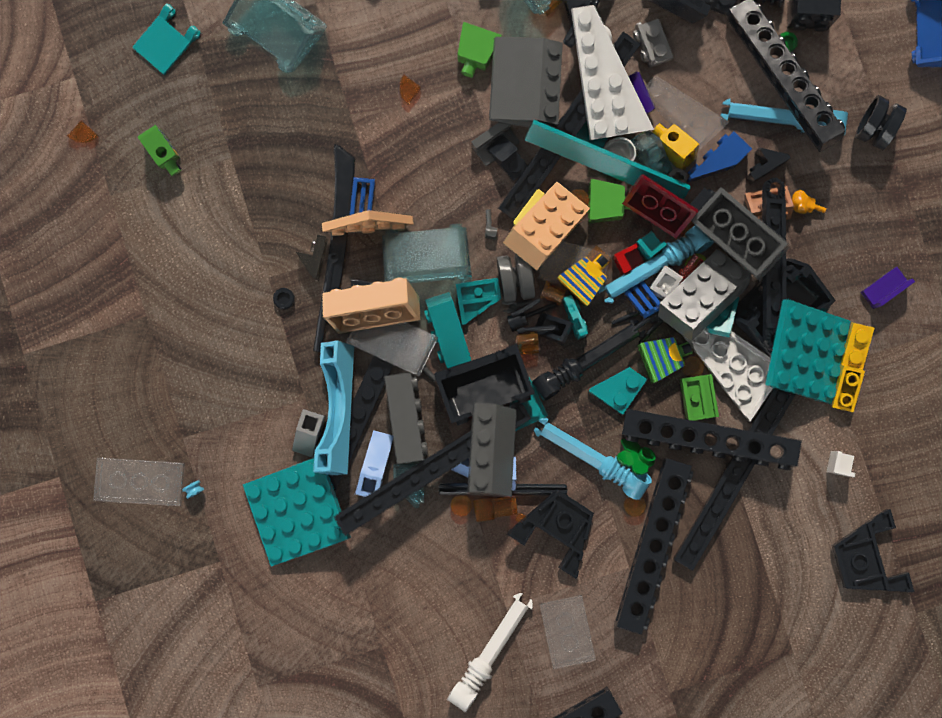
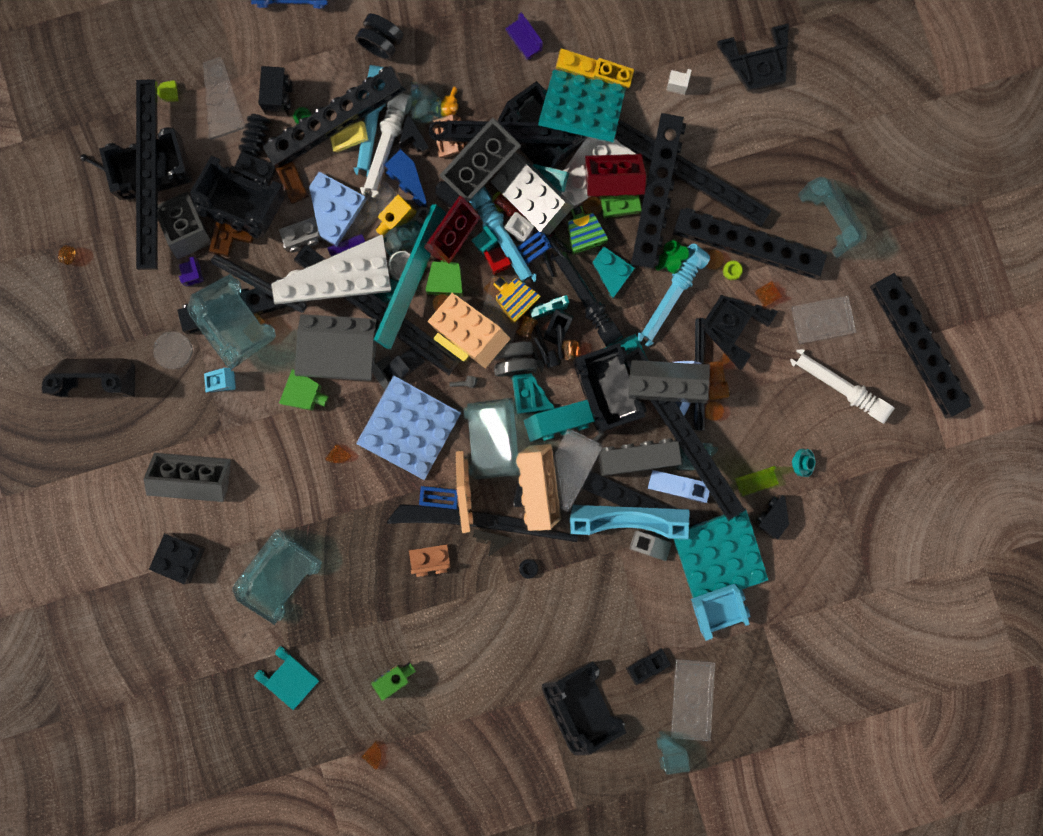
camera: 90 degrees left, 0 degrees up
medium azure bush [182,480,205,499] -> none
none -> reddish brown tile [276,161,309,204]
none -> light blue plate [309,172,367,246]
none -> light yellow tile [330,121,368,153]
none -> light blue plate [356,376,461,480]
none -> white piece [360,93,412,198]
none -> nougat bracket [409,544,451,577]
none -> clear light blue slope [411,81,441,123]
none -> black windscreen [542,661,627,756]
none -> dark red slope [585,154,646,197]
none -> black slope [626,648,671,685]
none -> clear light blue slope [656,731,690,775]
none -> medium azure panel [691,584,750,640]
none -> lime tile [723,261,743,281]
none -> clear neon green panel [735,466,779,496]
none -> clear orange tile [755,281,782,308]
none -> black slope [755,495,789,540]
none -> teal plate [792,448,816,477]
none -> clear light blue windscreen [798,177,867,259]

